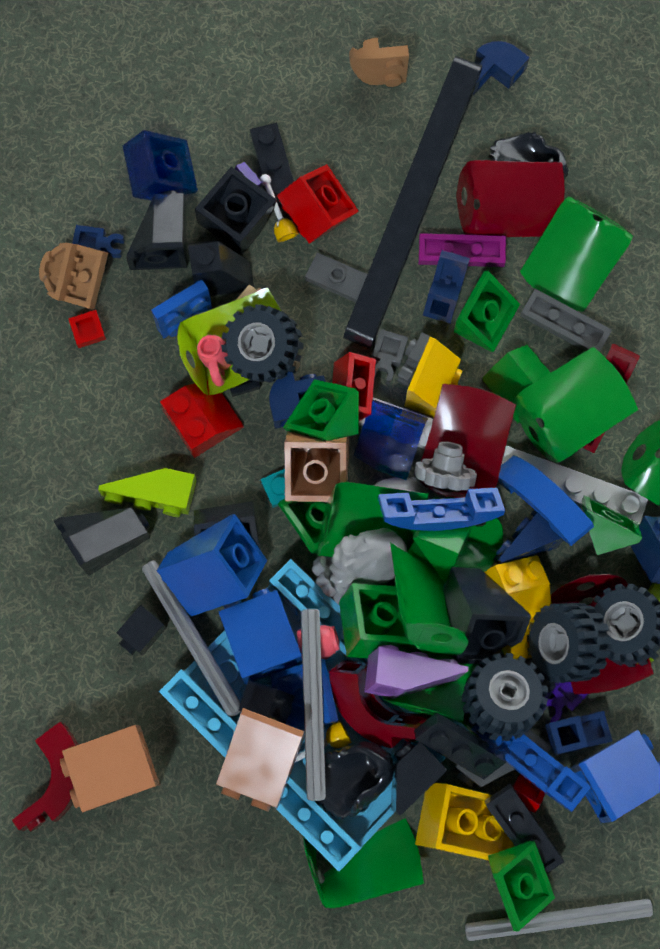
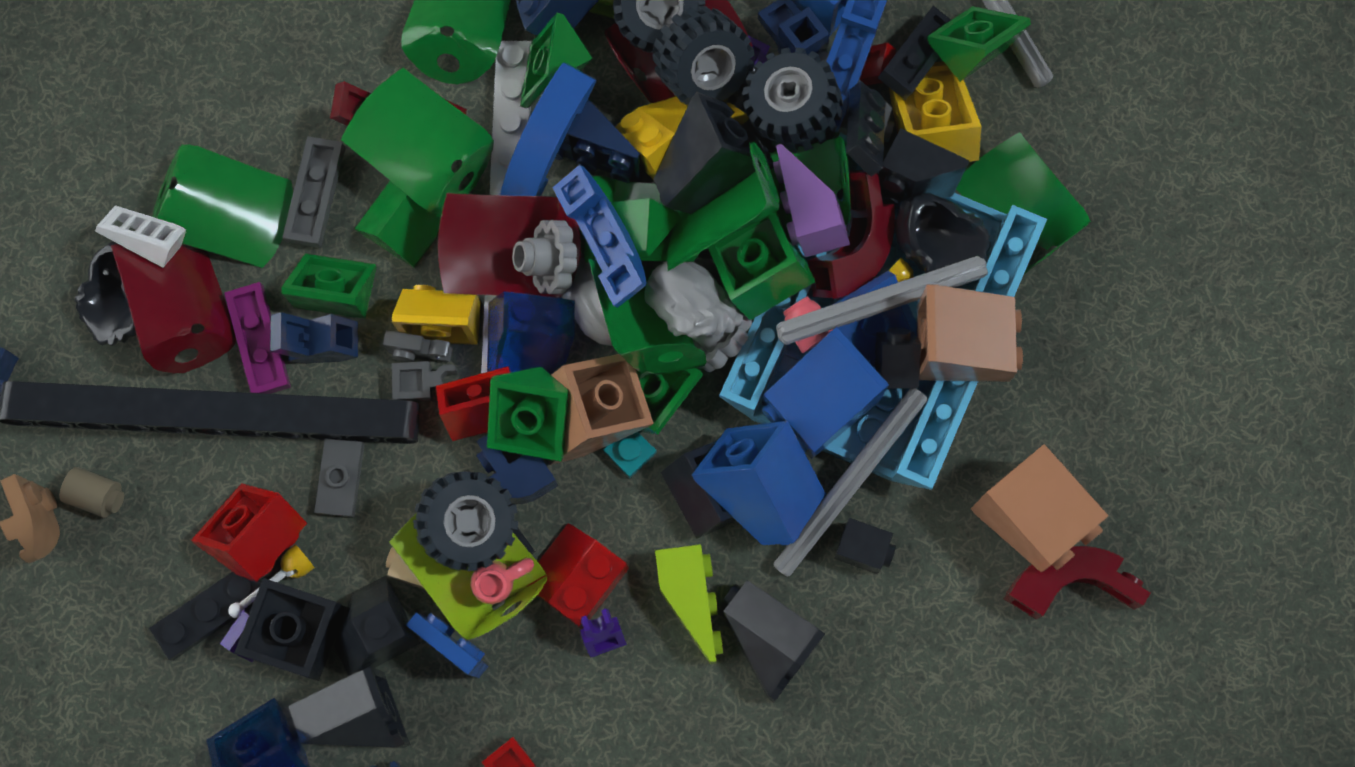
camera: 105 degrees left, 0 degrees up
none -> dark tan brick [59,467,124,518]
none -> white slope [95,206,186,268]
none -> dark purple plate [580,608,627,658]

